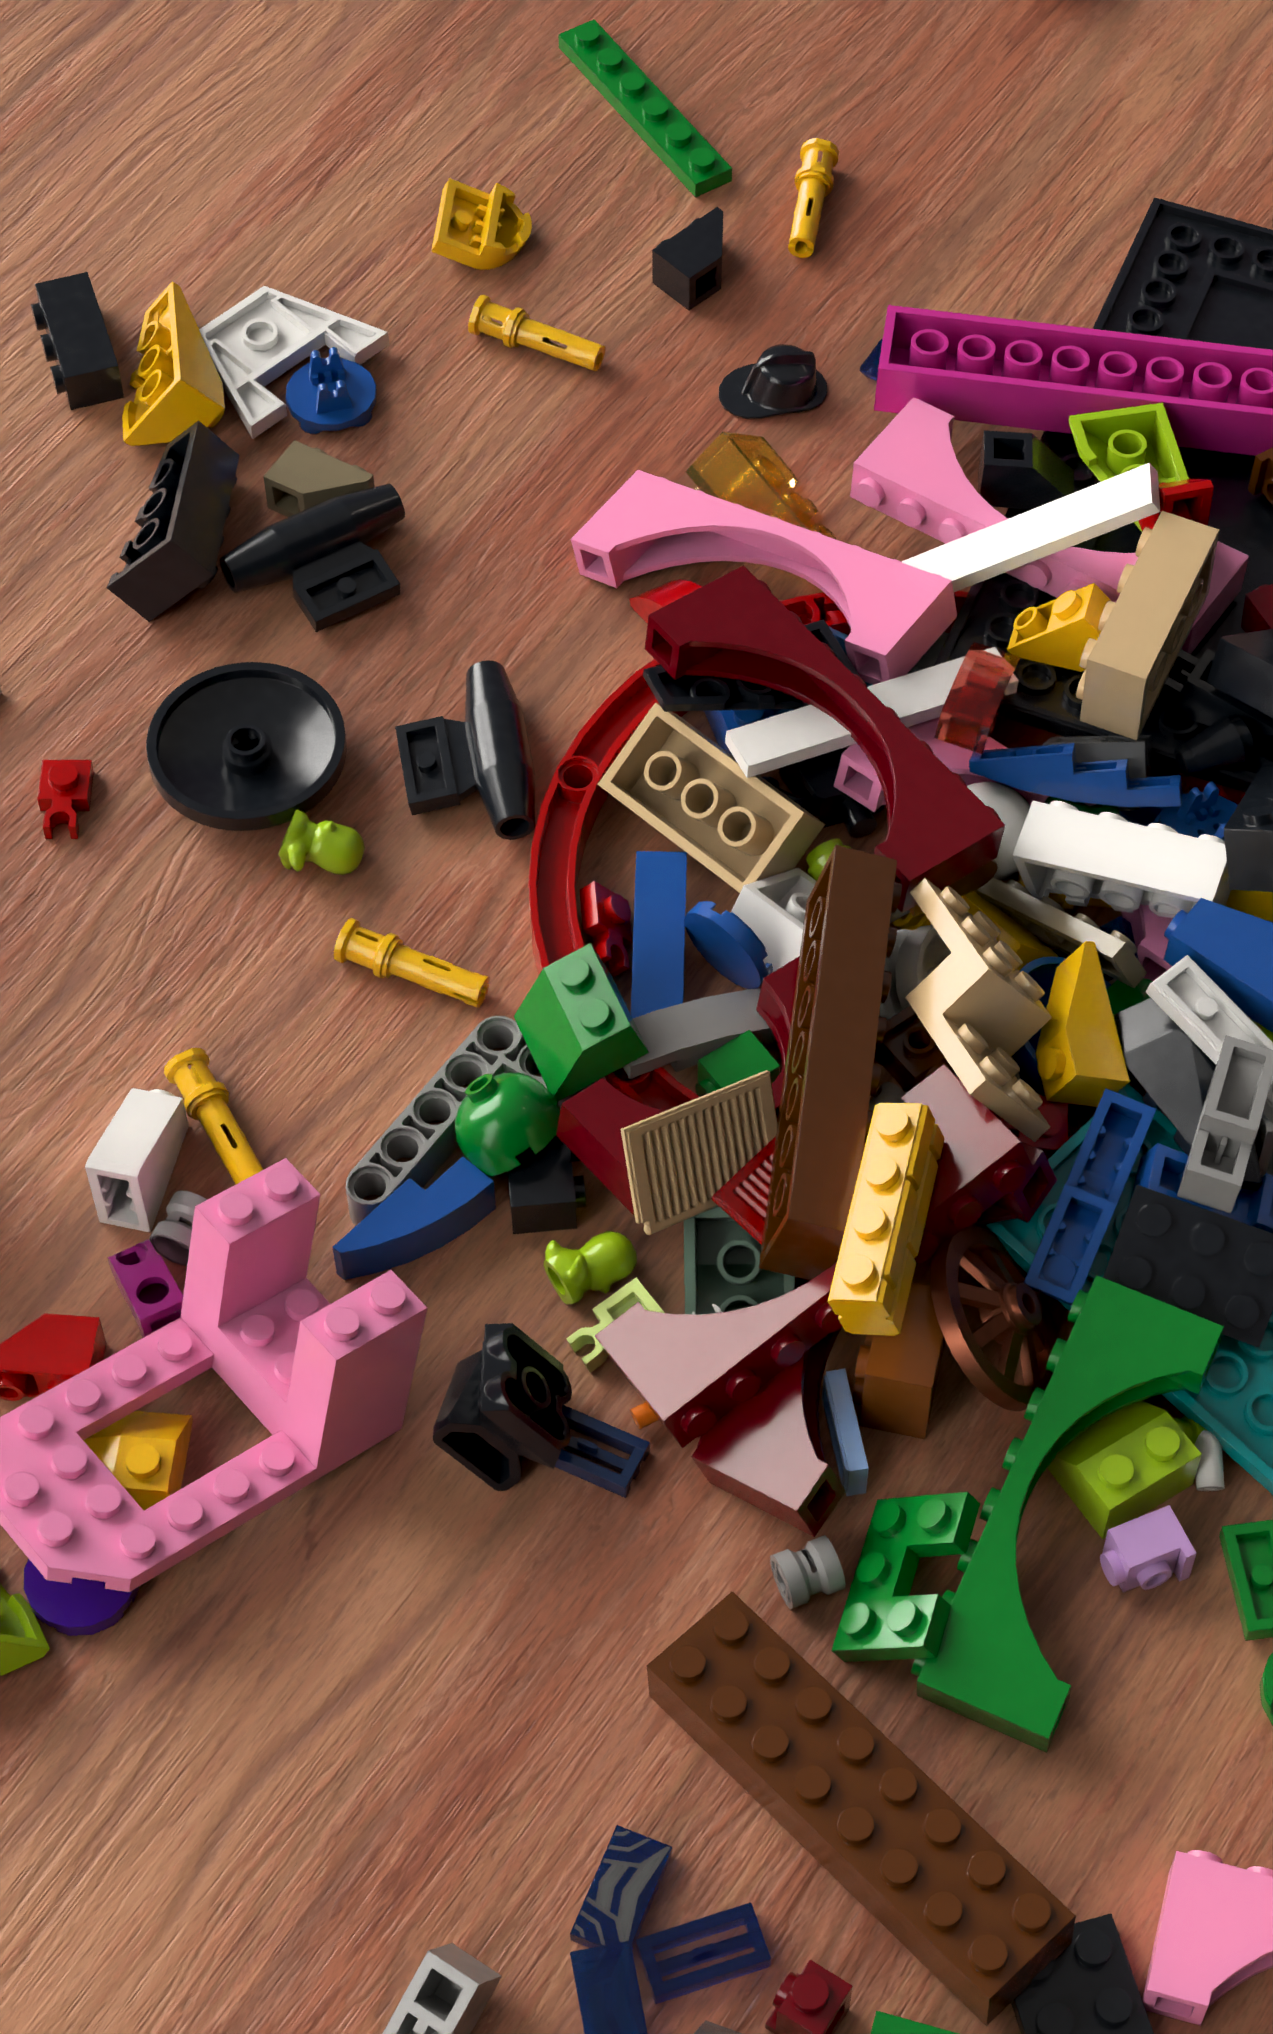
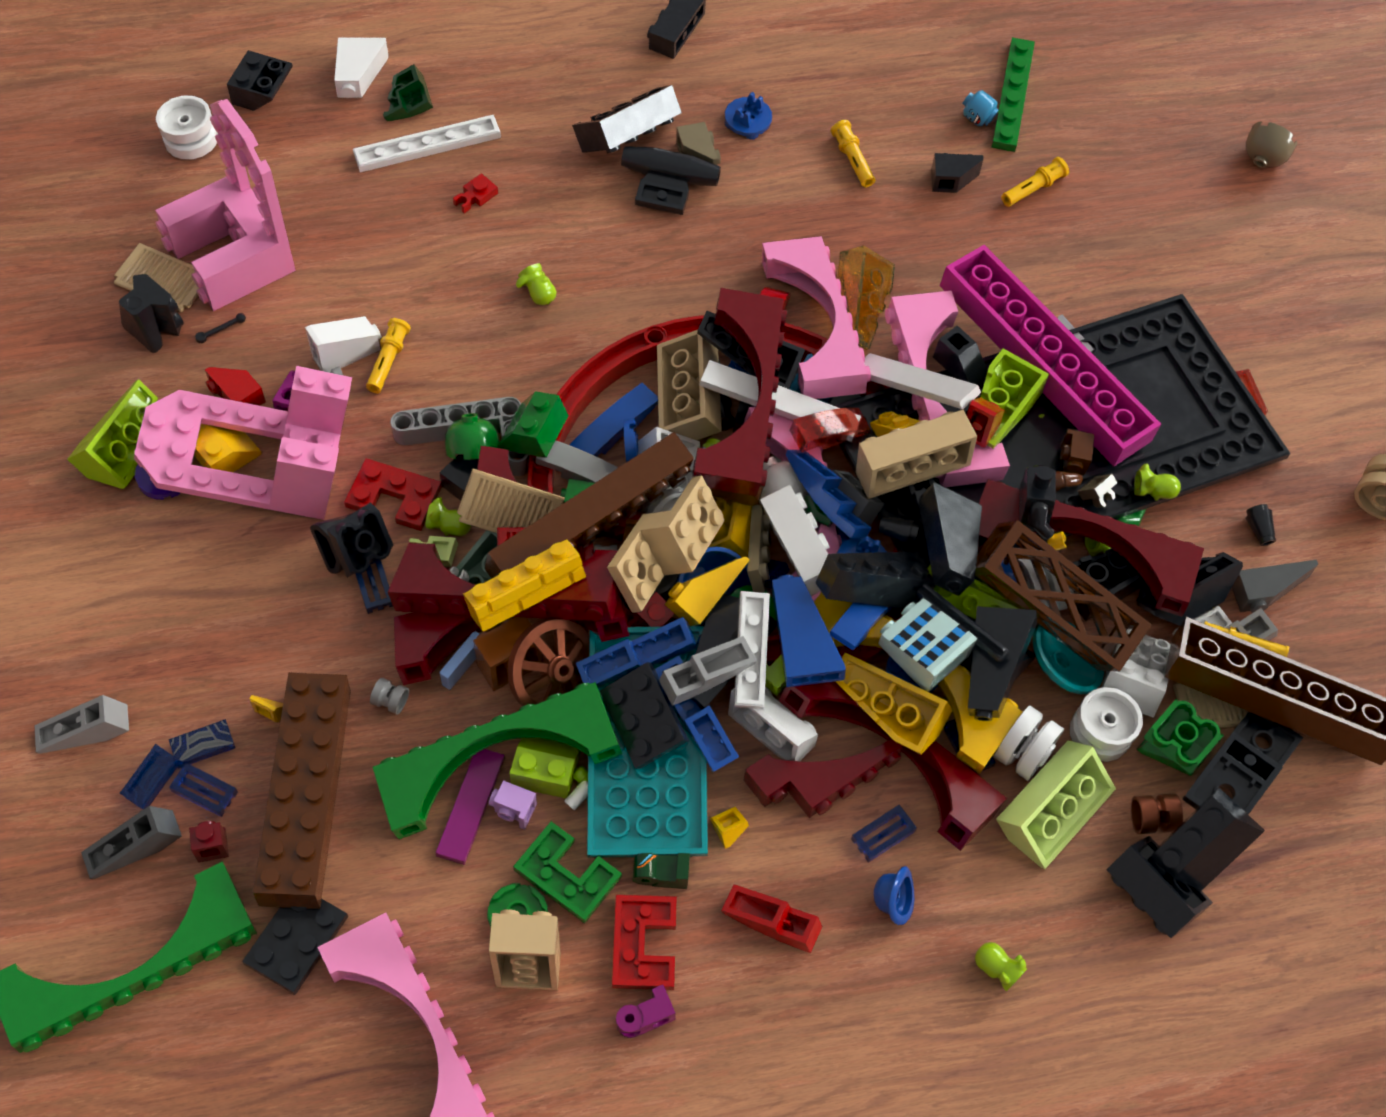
camera: 40 degrees right, 5 degrees up
yellow wedge [122,281,225,446] -> none
black dish [146,662,347,831] -> none
white wing [199,286,389,439] -> none
yellow pin [333,918,490,1008] -> none
blue slope [333,1157,496,1280] -> none
black plate [395,660,535,840] -> none
yellow slope [431,178,532,270] -> none
red plate [579,881,632,977] -> none
black piece [719,344,827,419] -> none
green plate [831,1492,980,1662] -> none
none -> yellow slope [249,695,283,723]
none -> red plate [344,458,442,531]
none -> magenta tile [436,749,505,865]
none -> dark azure head [962,90,999,127]

